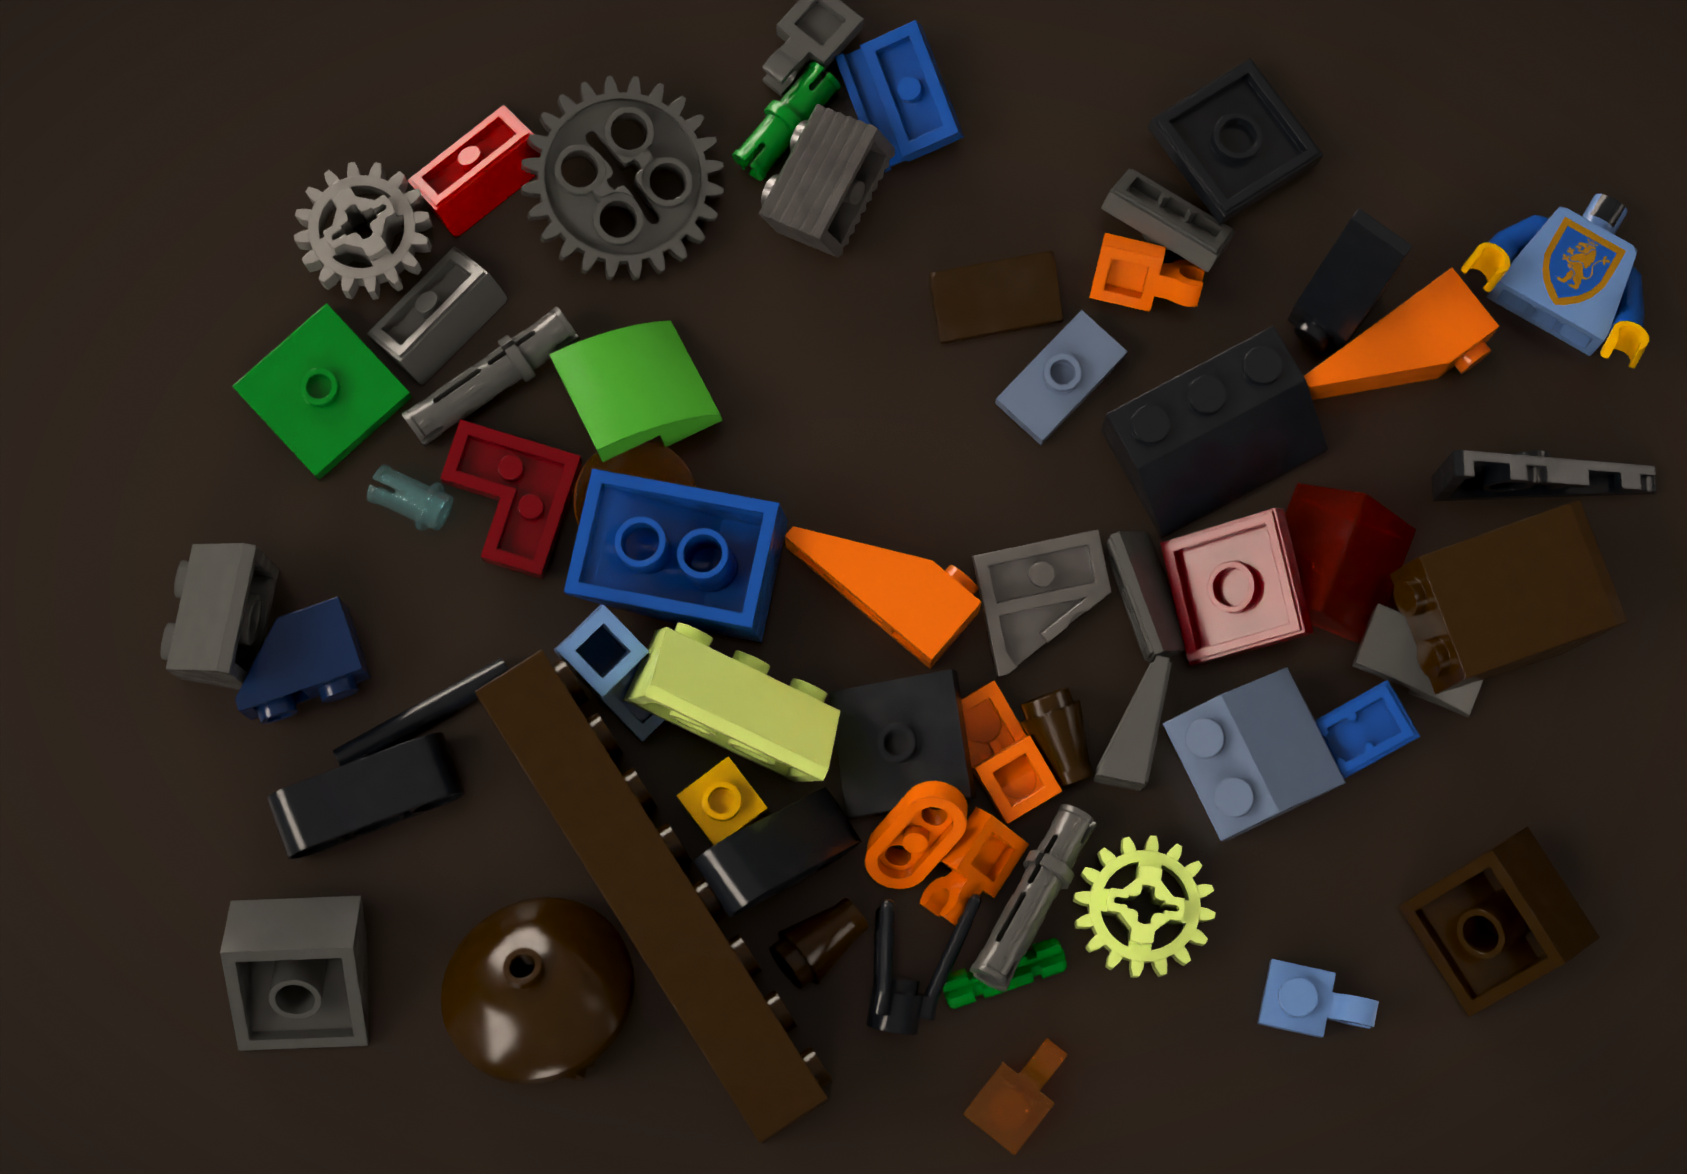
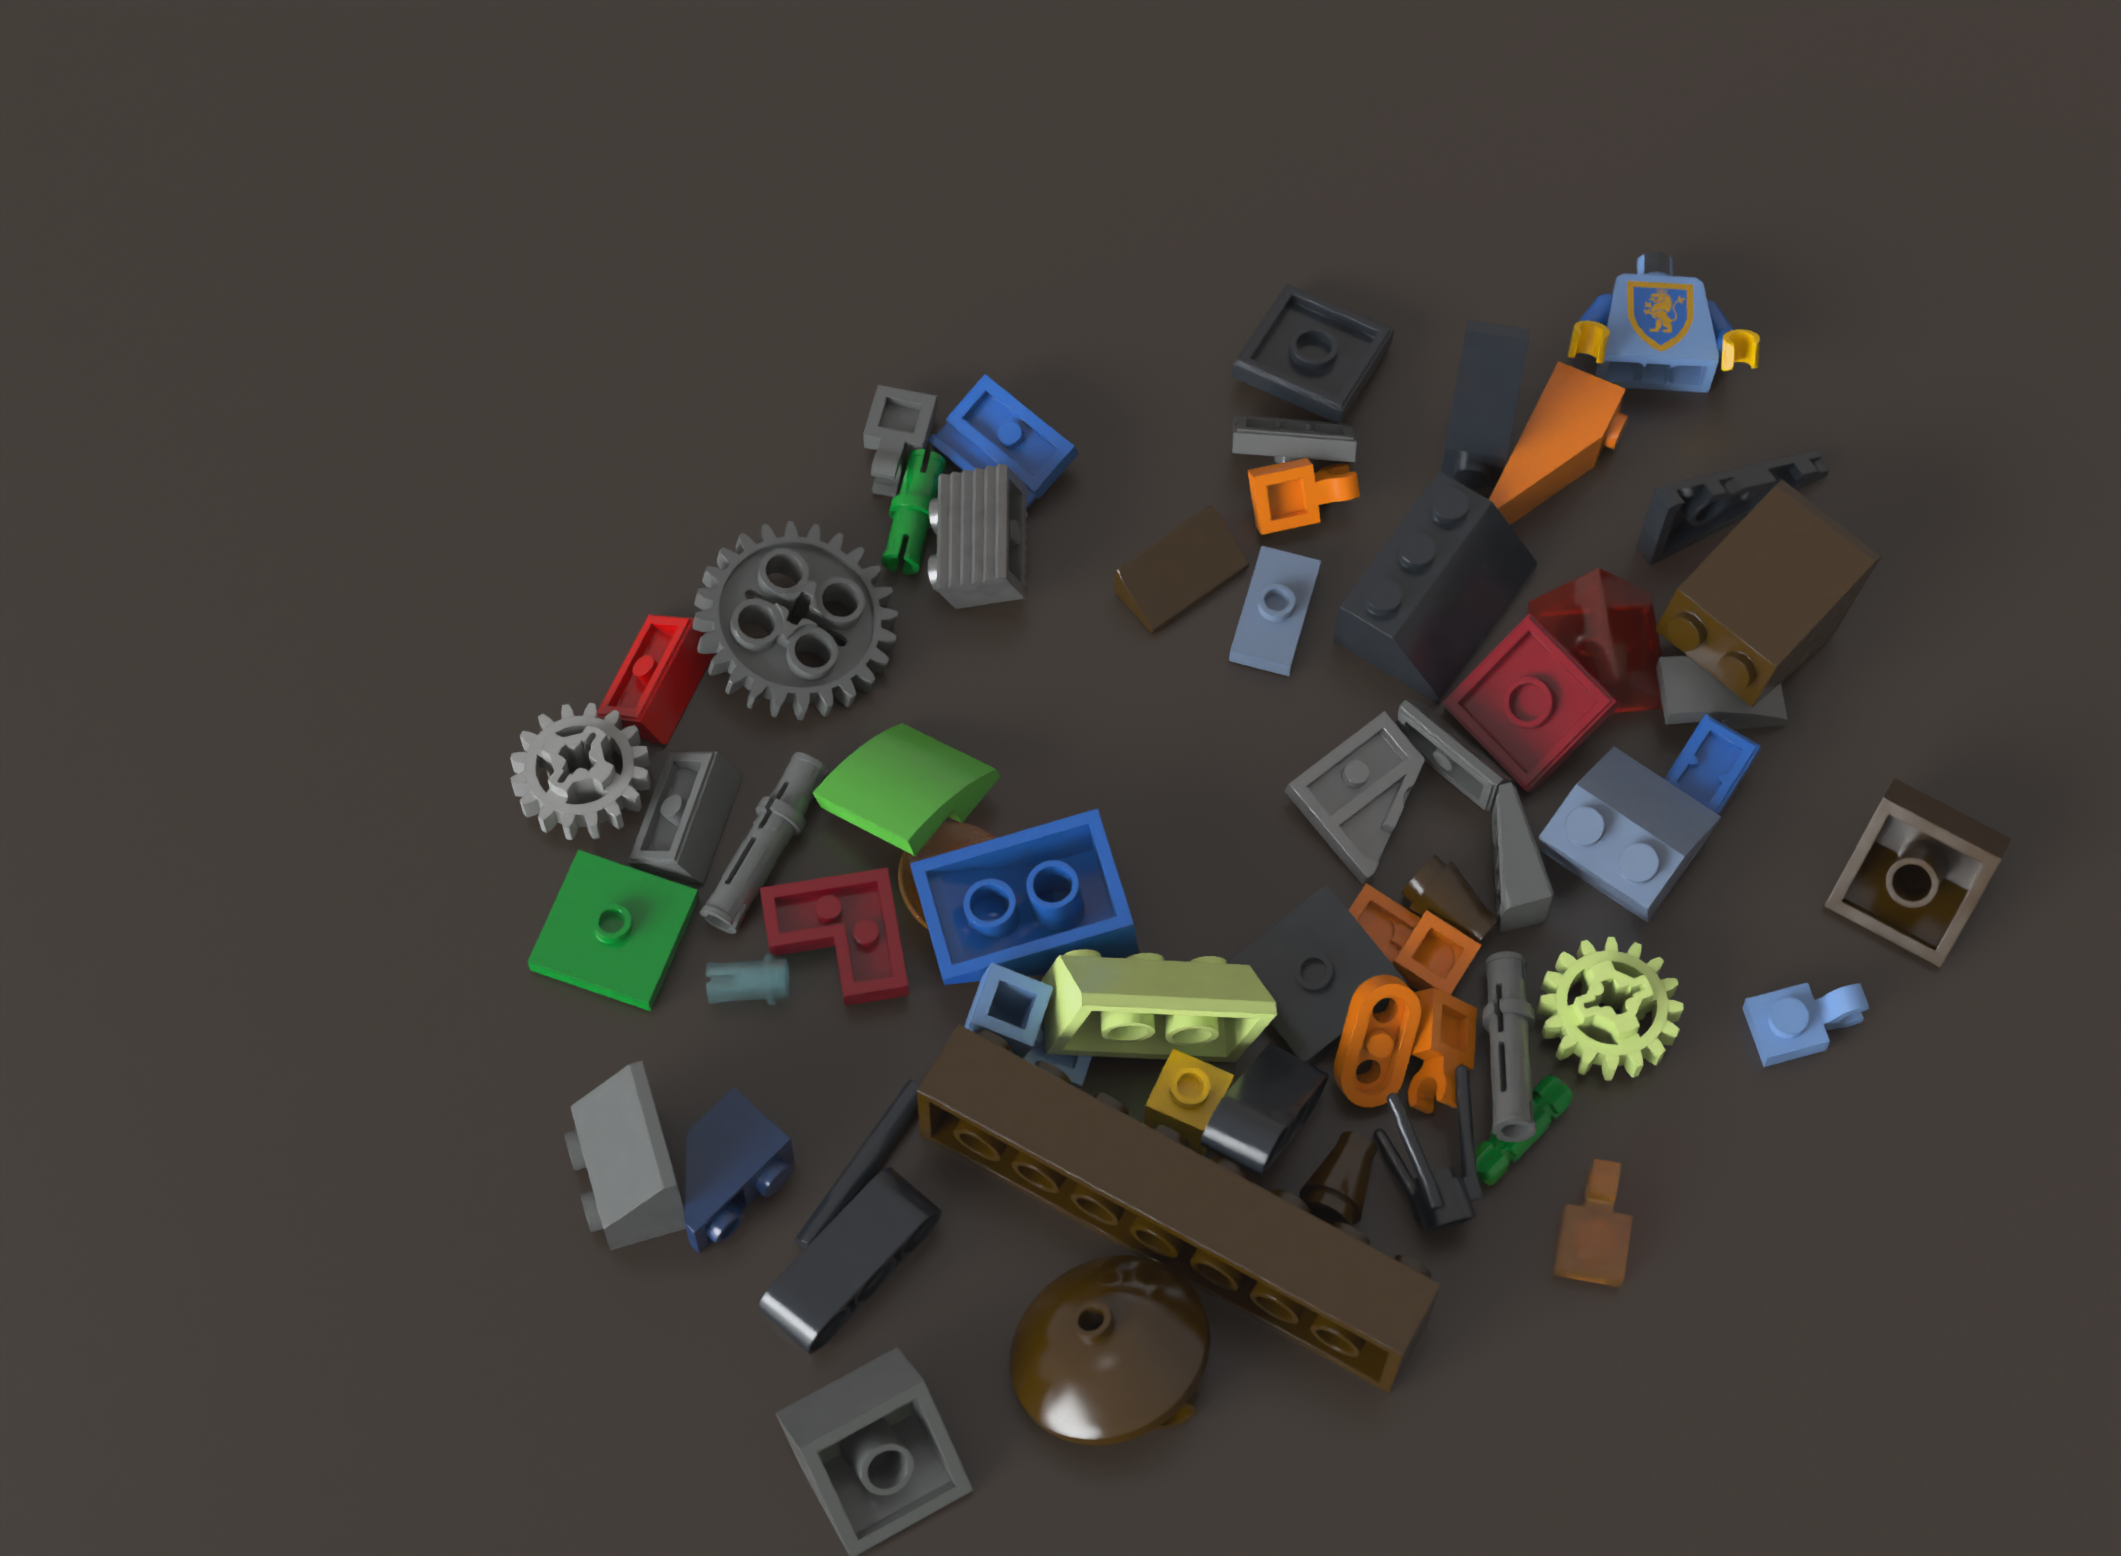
camera: 30 degrees left, 15 degrees down
orange slope [785,526,982,669] -> none

